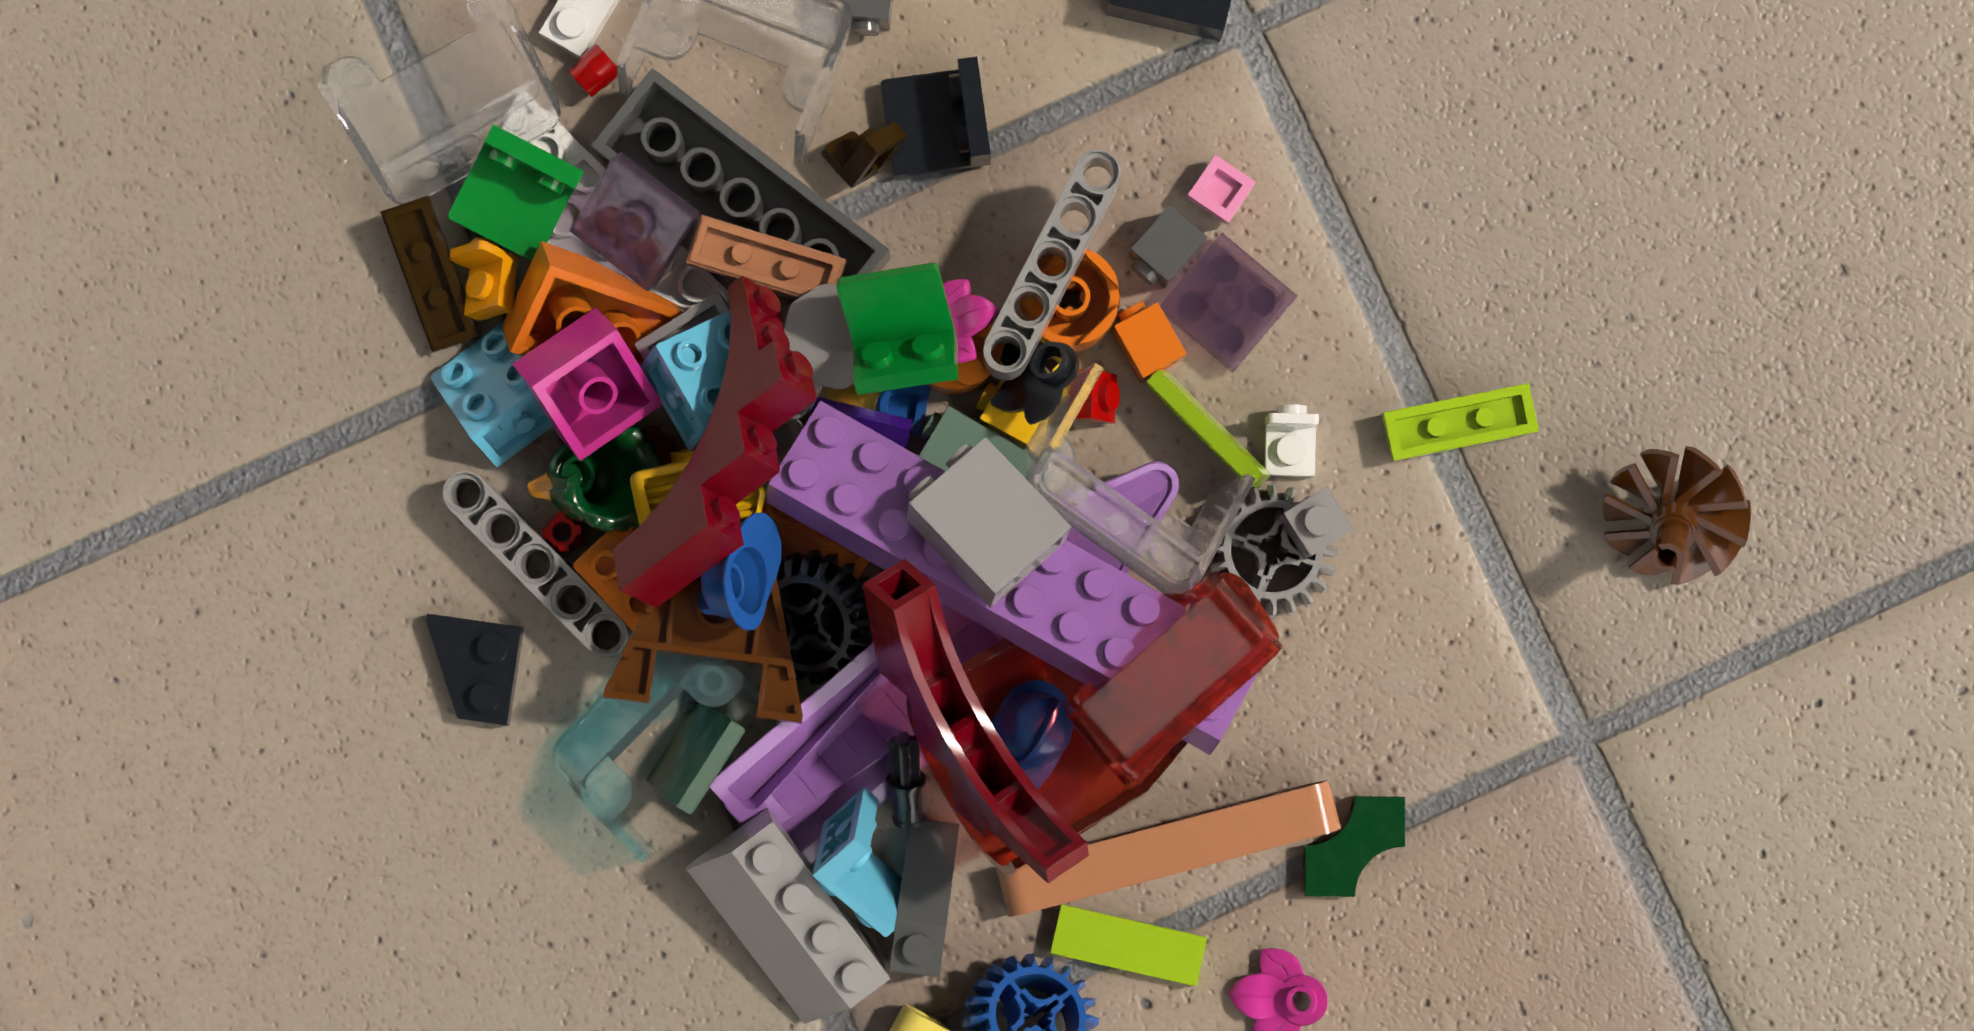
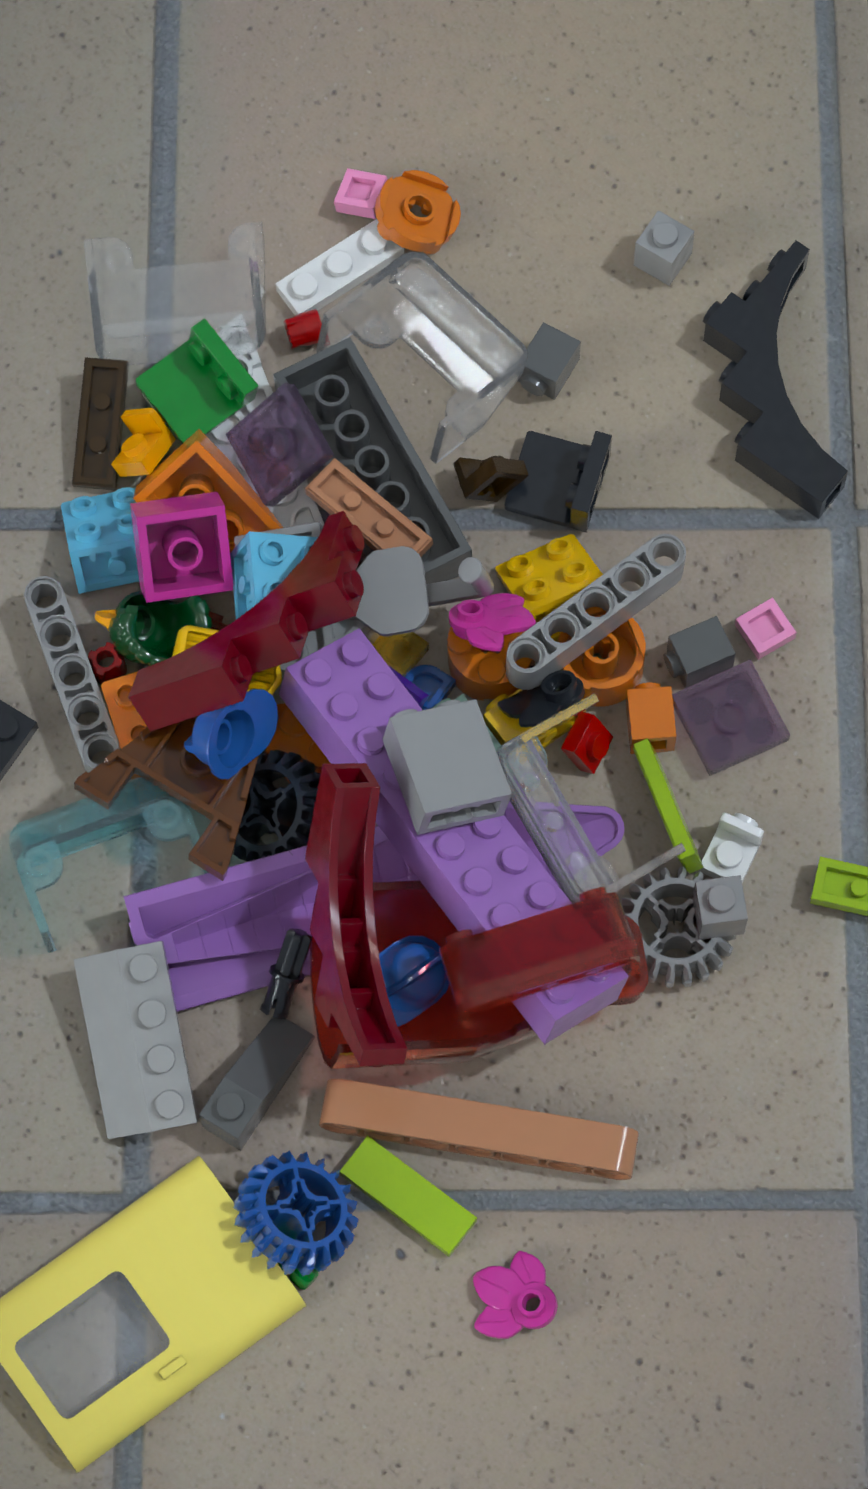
camera: 30 degrees right, 15 degrees down
dark green tile [646,696,745,815] -> none
medium azure bracket [812,787,902,937] -> none
green bracket [836,262,959,395] -> none
dark green tile [1303,796,1405,897] -> none
none -> yellow bracket [495,534,603,642]

